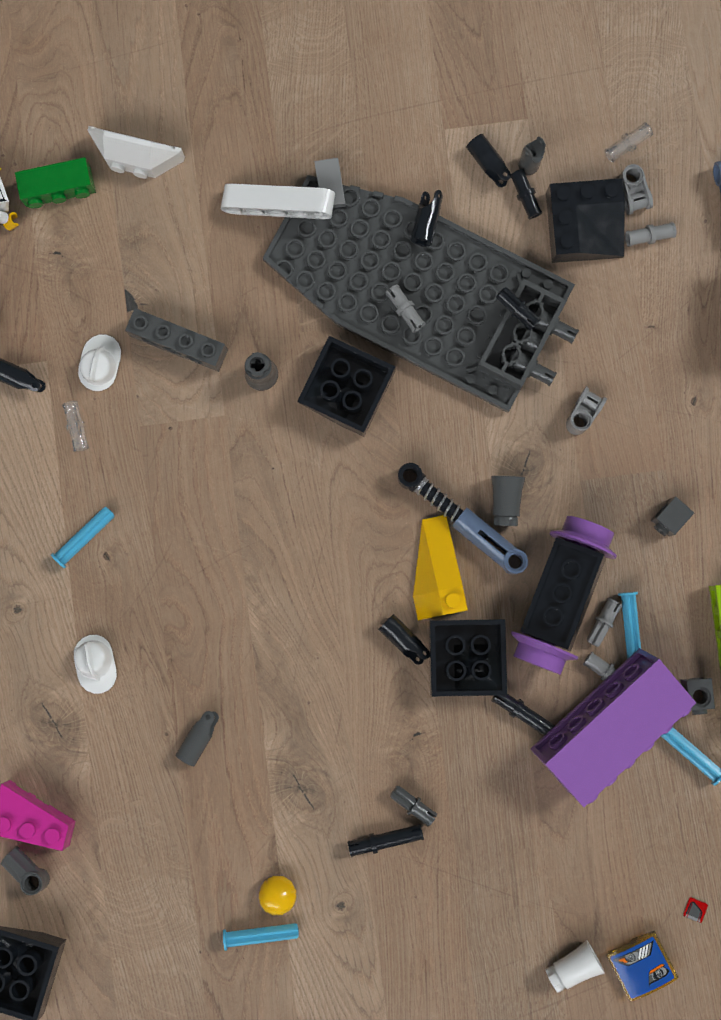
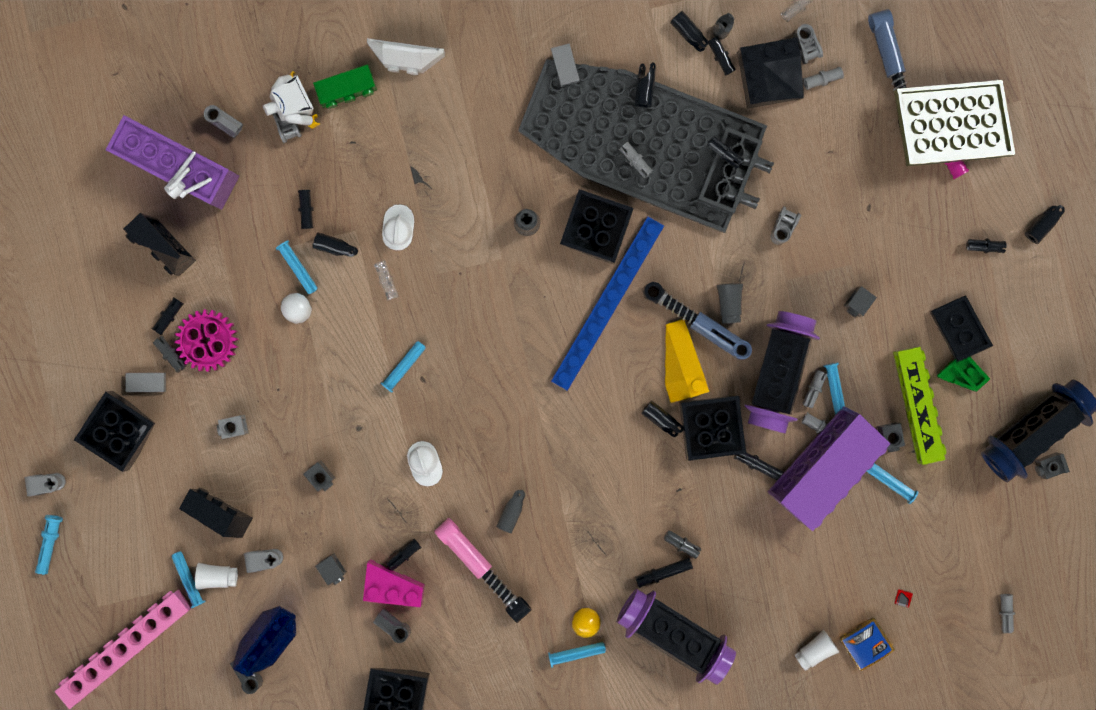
camera: 10 degrees left, 5 degrees up
dark grey brick [125,308,228,372] -> none
white beam [221,184,335,219] -> none
none -> black axle [386,538,422,571]
none -> piece [434,518,532,623]
none -> blue plate [551,217,664,391]
none -> black brick [616,589,736,685]

